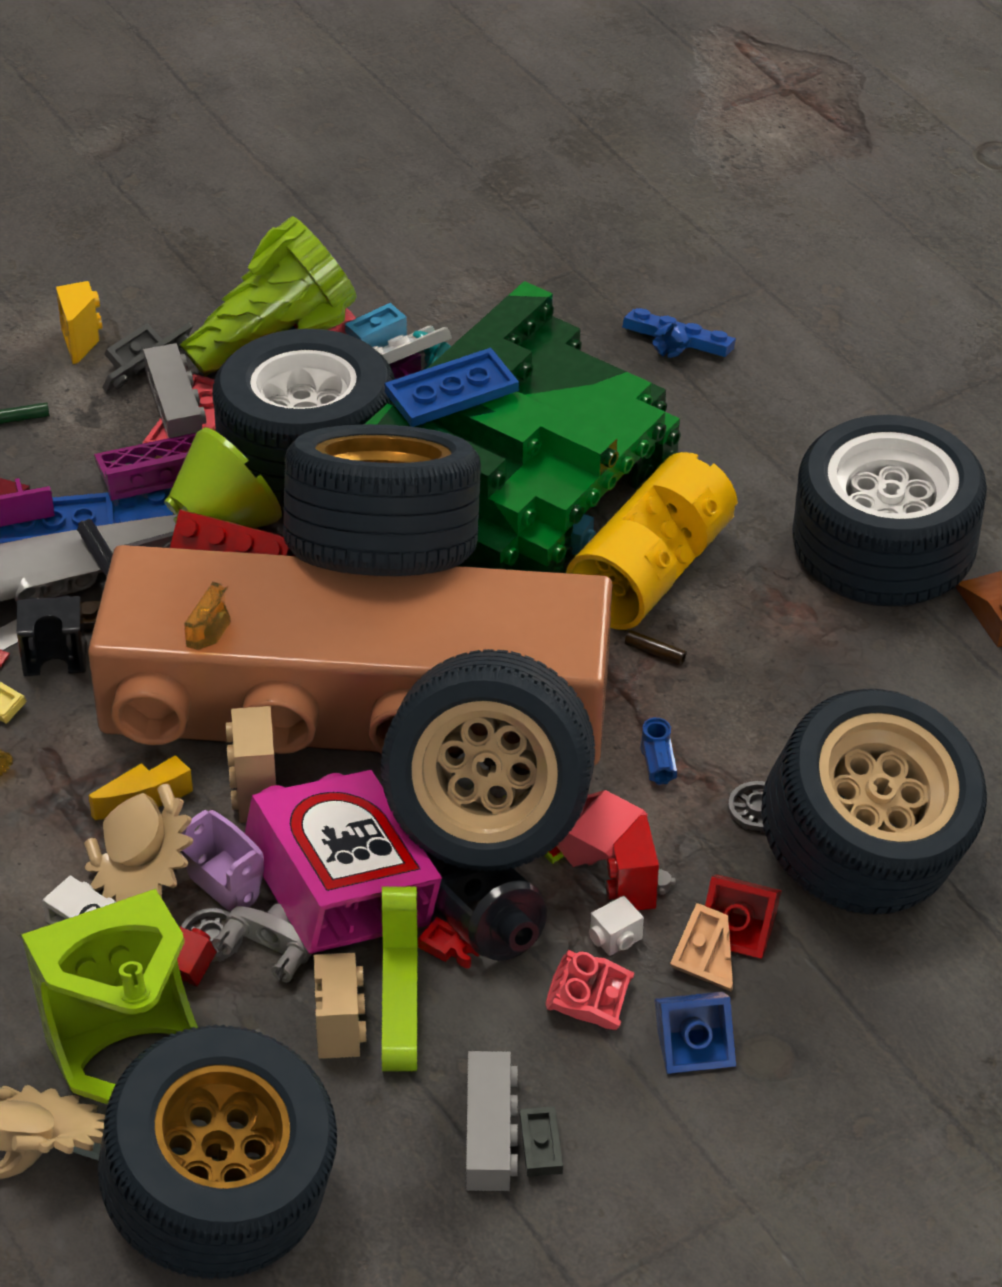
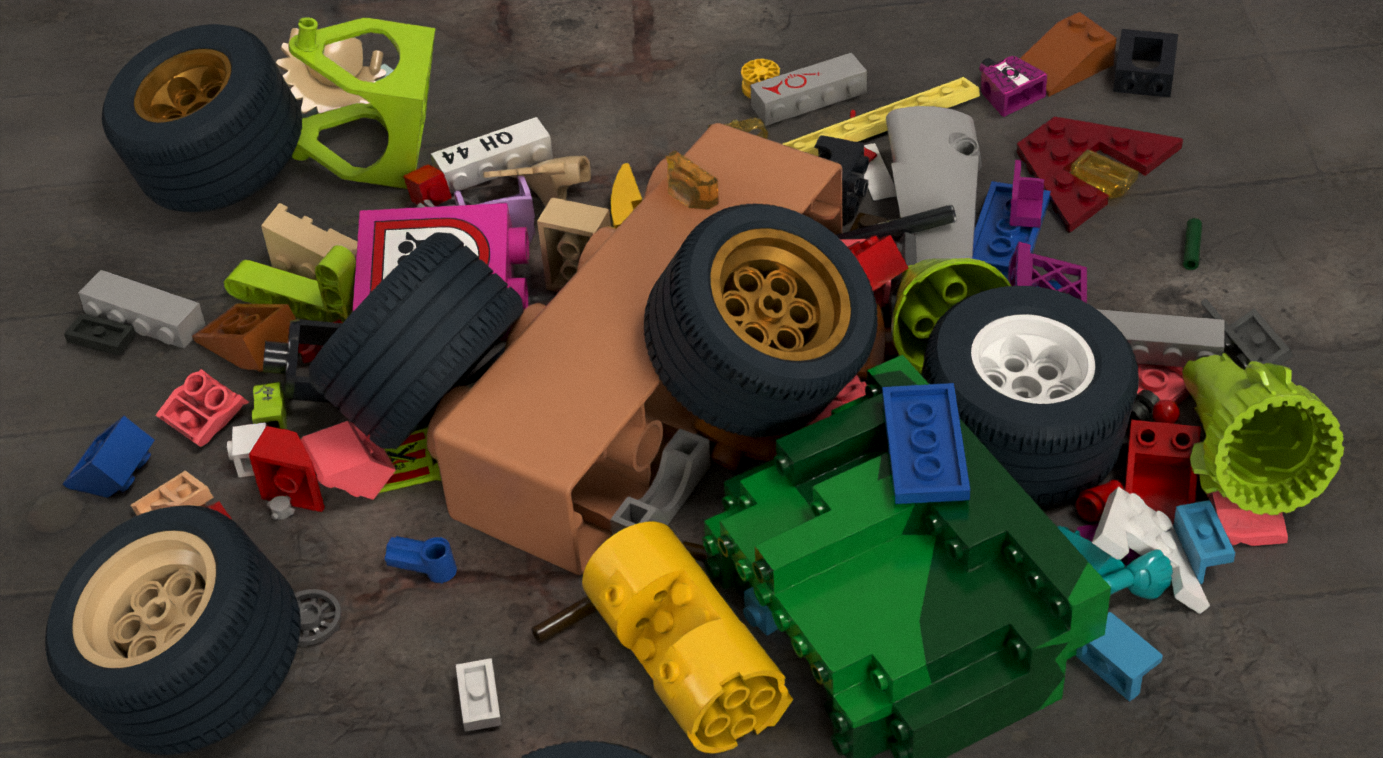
camera: 120 degrees right, 0 degrees up
yellow slope [56,281,103,364] -> none
none -> dark orange slope [192,304,296,371]
none -> lime leg [252,382,287,429]
none -> white plate [456,658,502,732]

